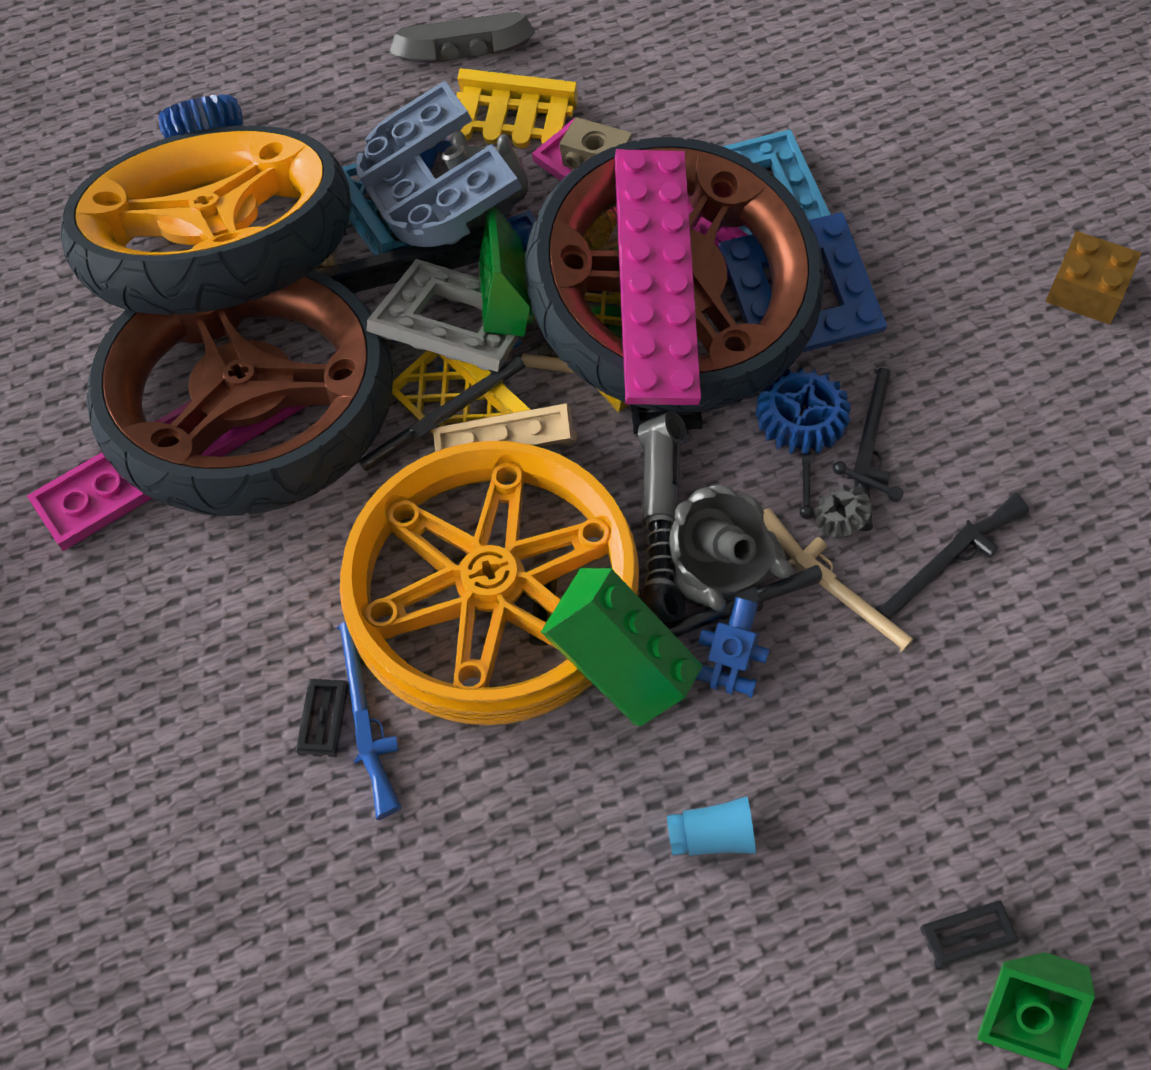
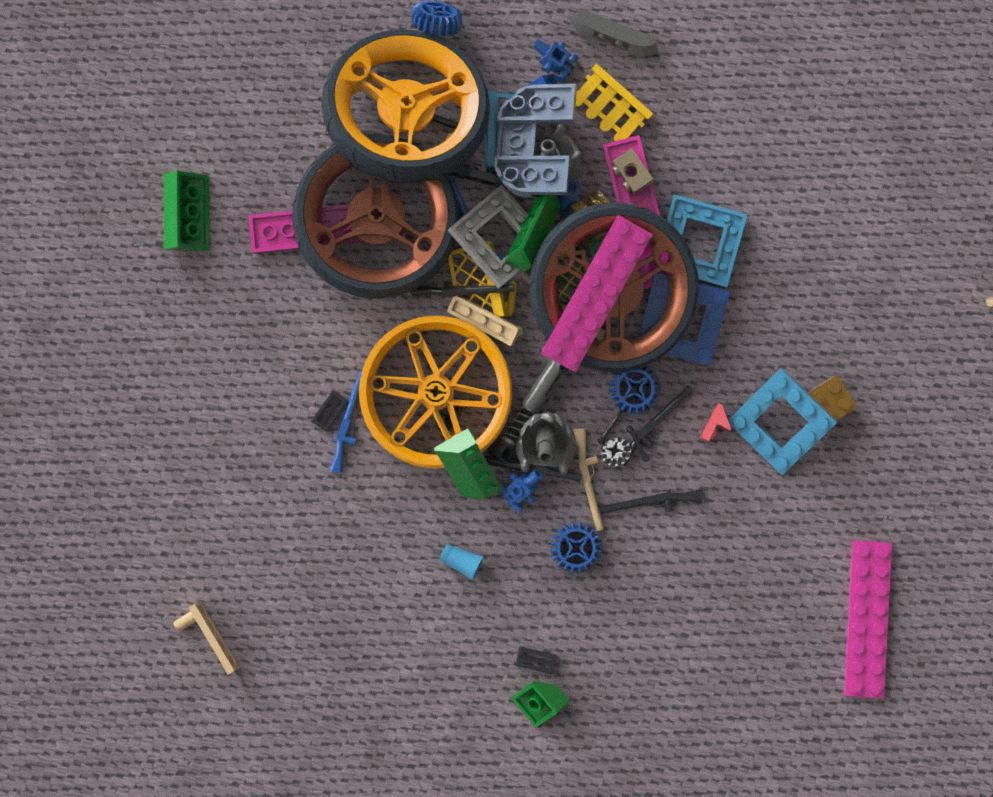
camera: 25 degrees right, 25 degrees up
none -> yellow piece [505,280,517,317]
none -> blue piece [532,39,579,83]
none -> blue gear [550,522,602,574]
none -> coral slope [700,403,731,442]
none -> dark azure plate [728,367,837,475]

